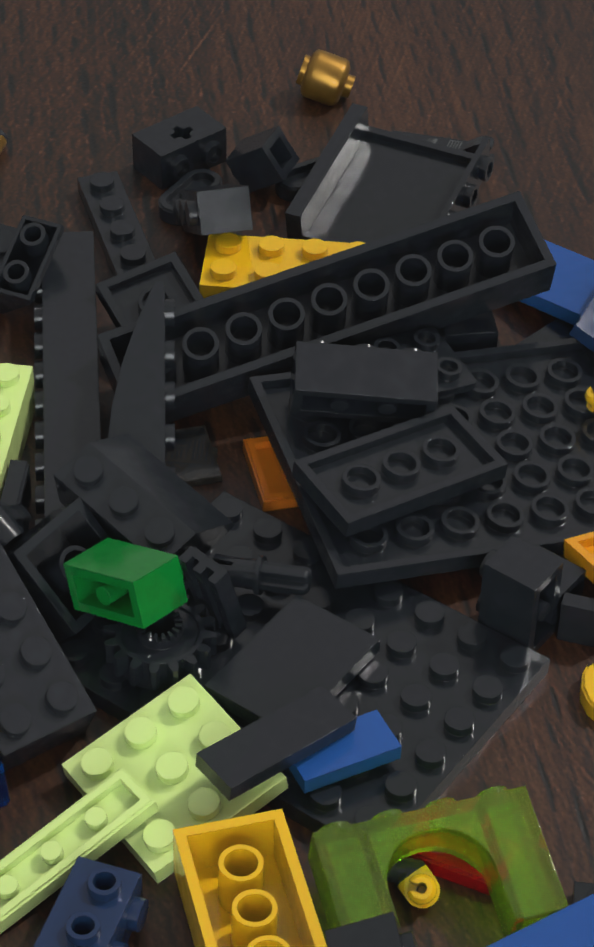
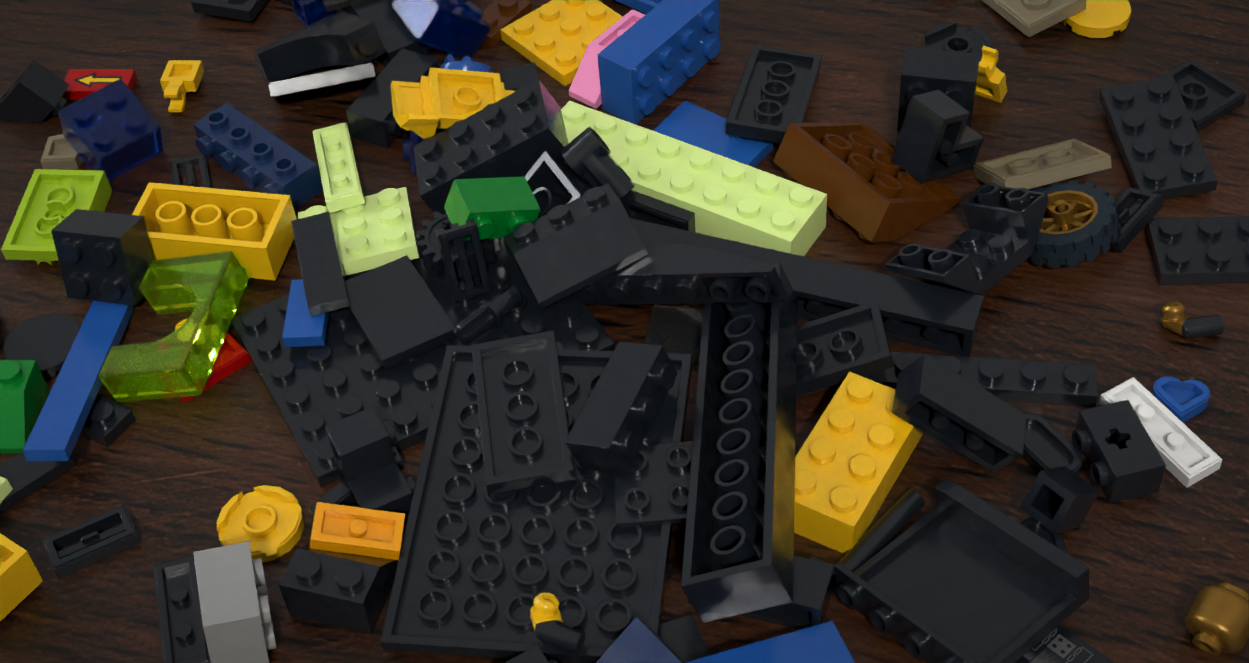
camera: 120 degrees right, 5 degrees up
none -> white tile [1099,377,1222,488]
none -> blue tile [1152,376,1210,423]

